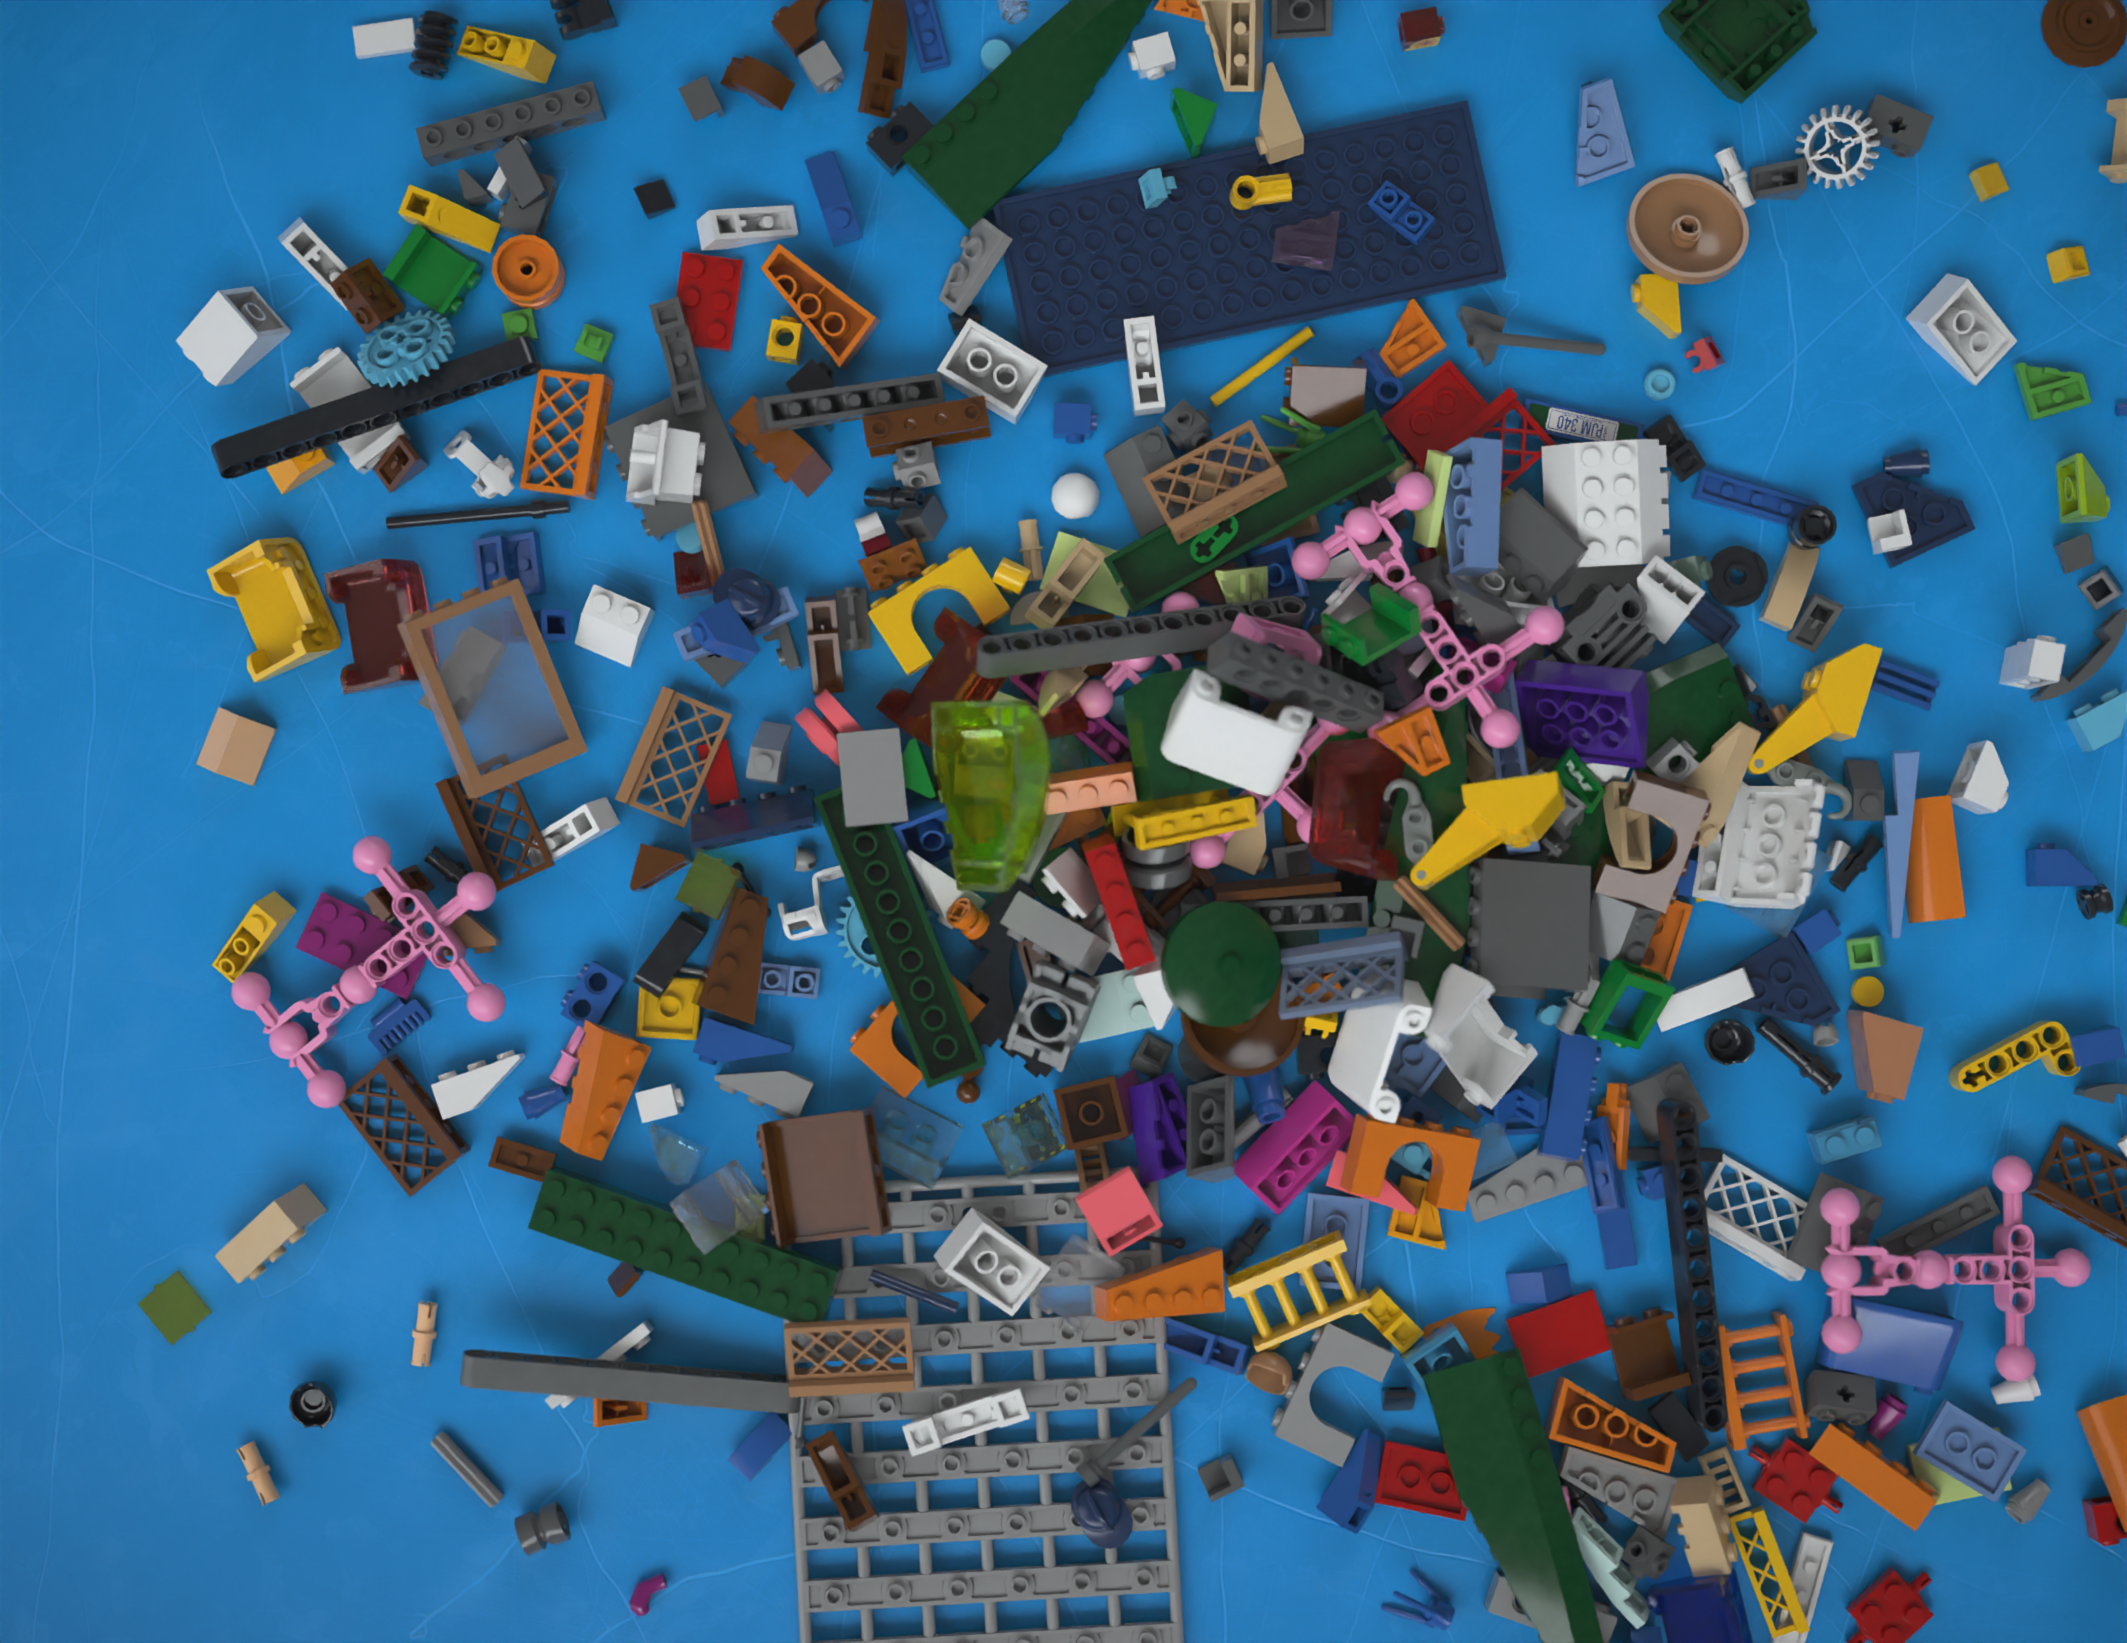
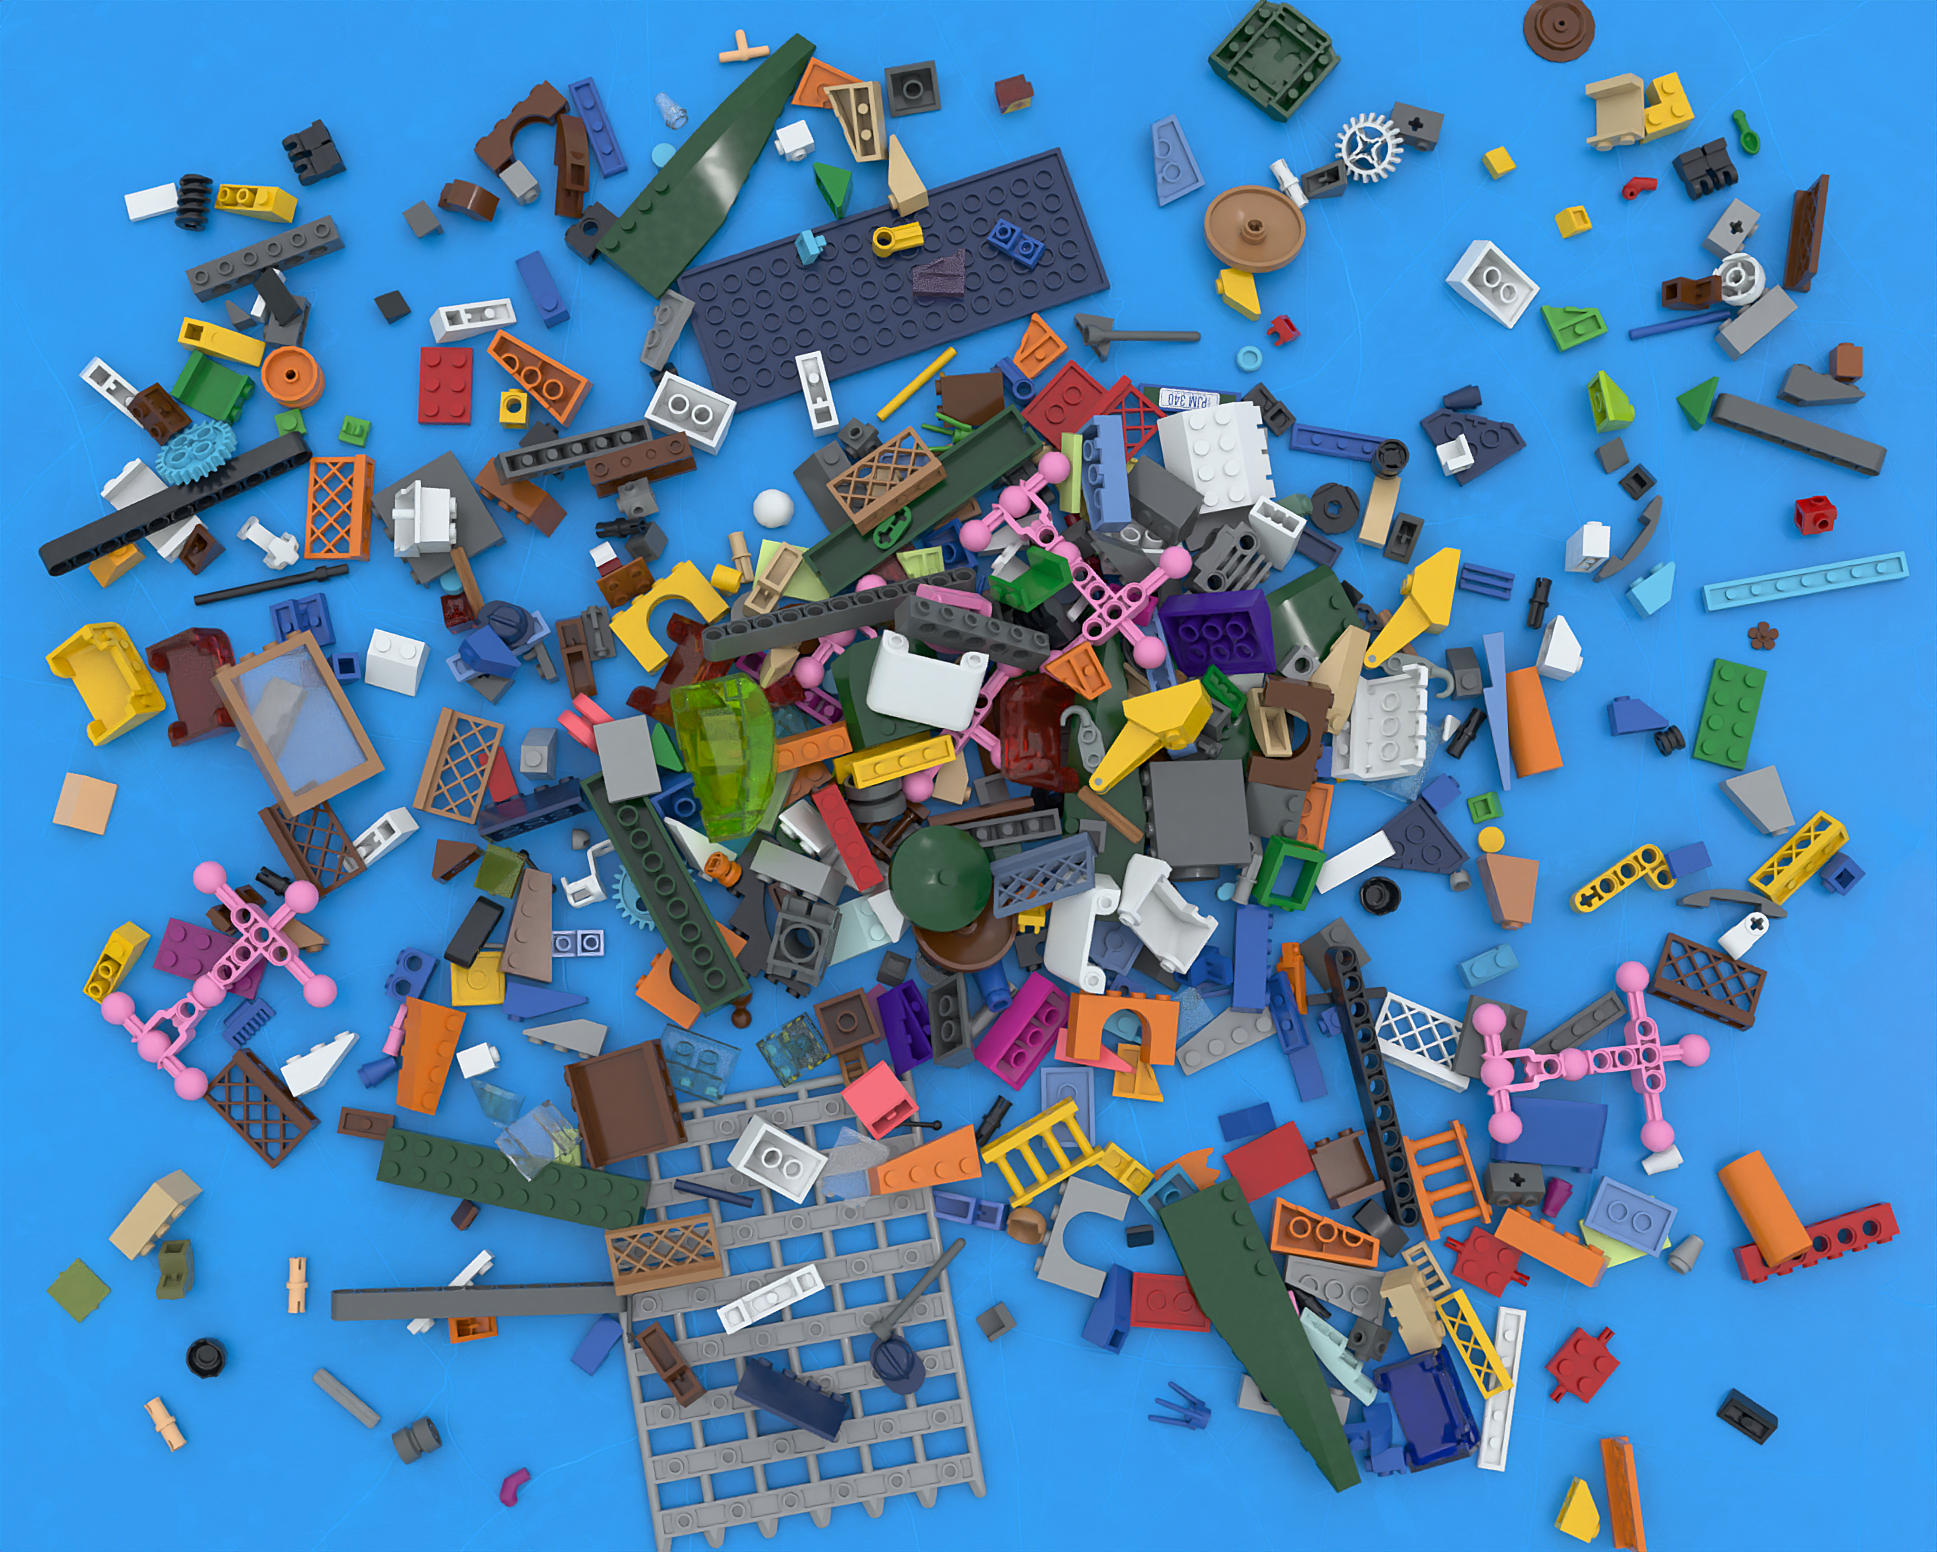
camera: 10 degrees left, 5 degrees down
white slope [176,286,292,387] -> none
dark grey slope [649,296,708,418] -> none
blue brick [1054,402,1097,444] -> none
black pin [1756,1017,1842,1095] -> none
none -> olive brick [156,1239,194,1300]
none -> dark blue slope [733,1356,850,1443]
none -> black axle [1526,577,1552,629]

